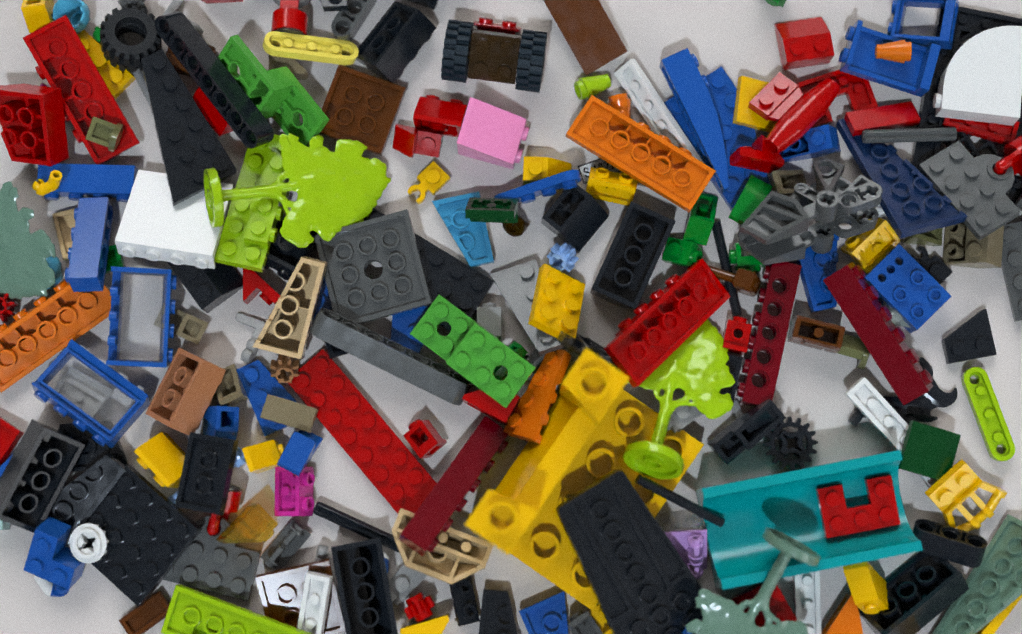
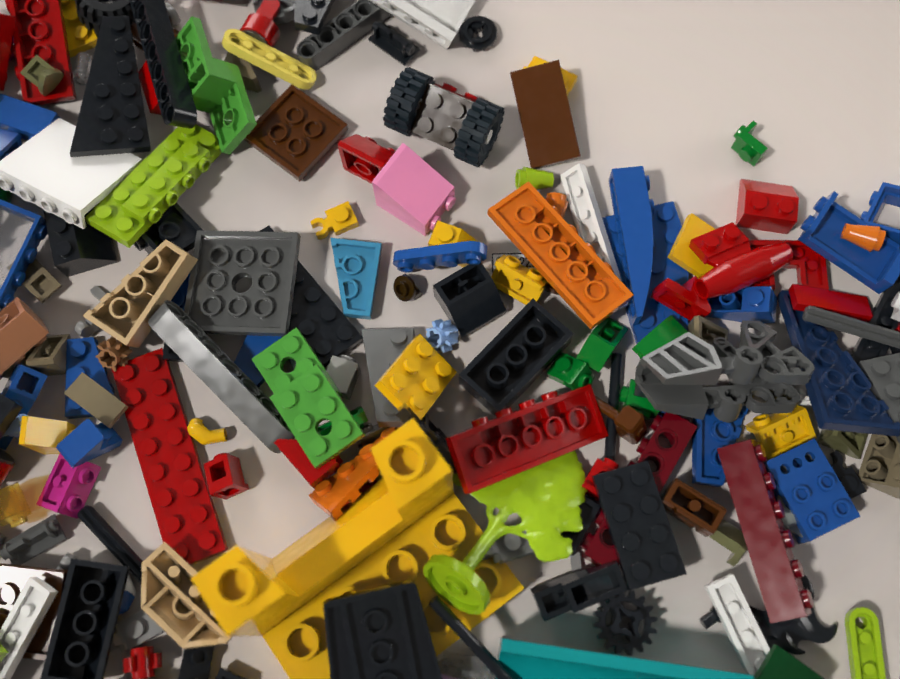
camera: 20 degrees right, 10 degrees down
lime plant [203,133,391,248] -> none
red slope [243,268,280,306] -> none
black slope [356,1,436,83] -> none
red slope [392,124,443,158] -> none
dark red brick [398,416,509,557] -> none
dark green bracket [465,198,518,223] -> none
black wing [941,309,997,364] -> none
none -> clear pin [73,52,93,86]
none -> yellow arm [187,418,228,445]
none -> black plate [592,460,687,591]

